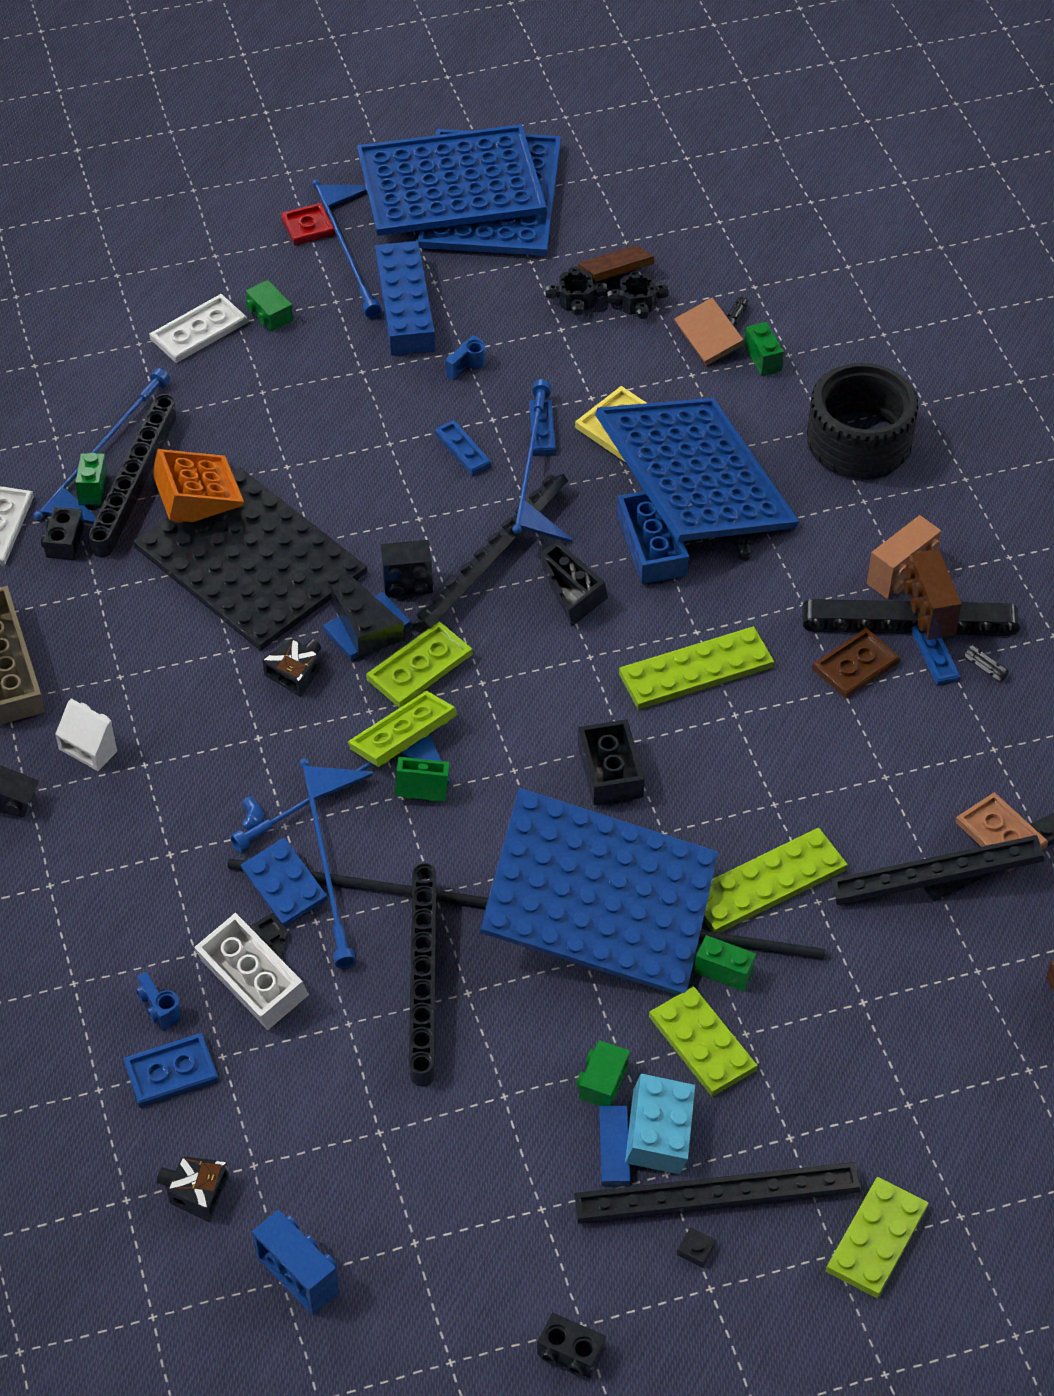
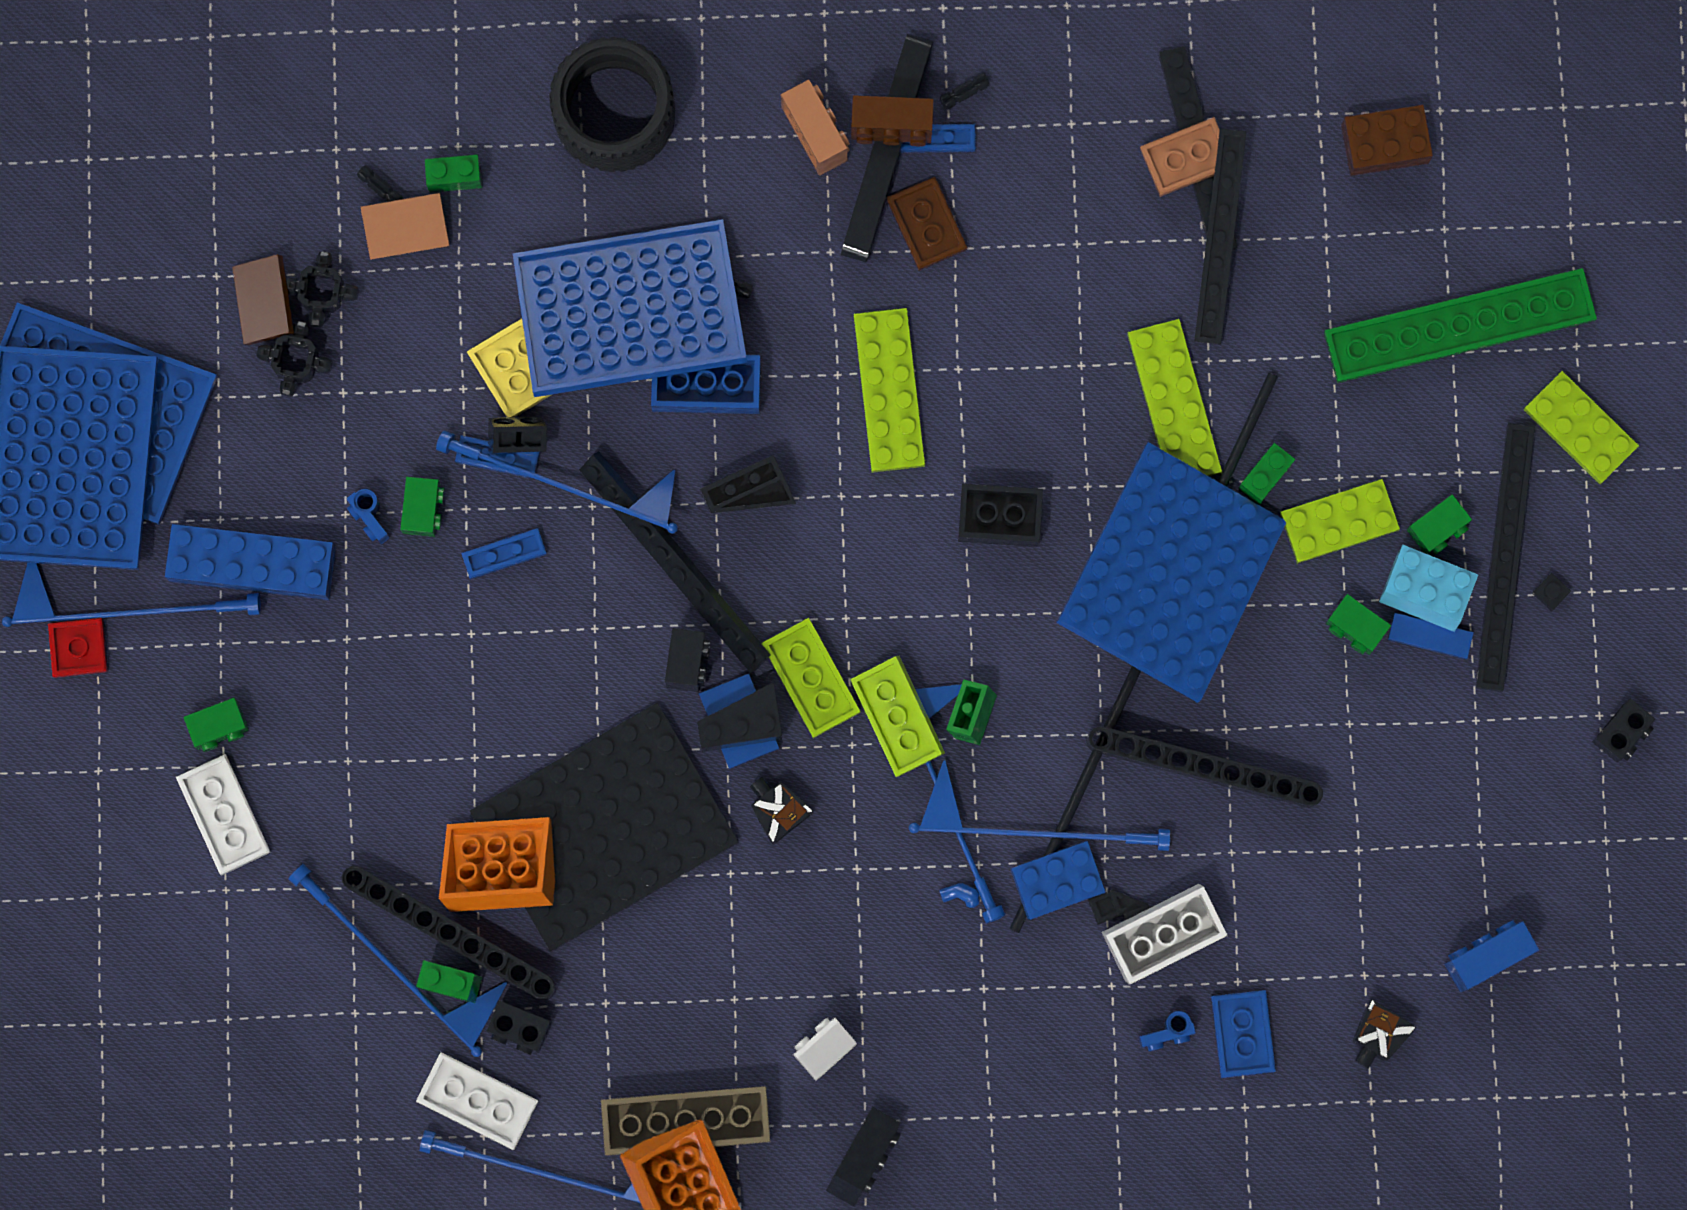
camera: 75 degrees left, 30 degrees up
none -> green brick [400,477,445,537]
none -> black brick [488,417,547,453]
none -> green plate [1324,268,1597,383]
none -> green brick [1407,494,1472,555]

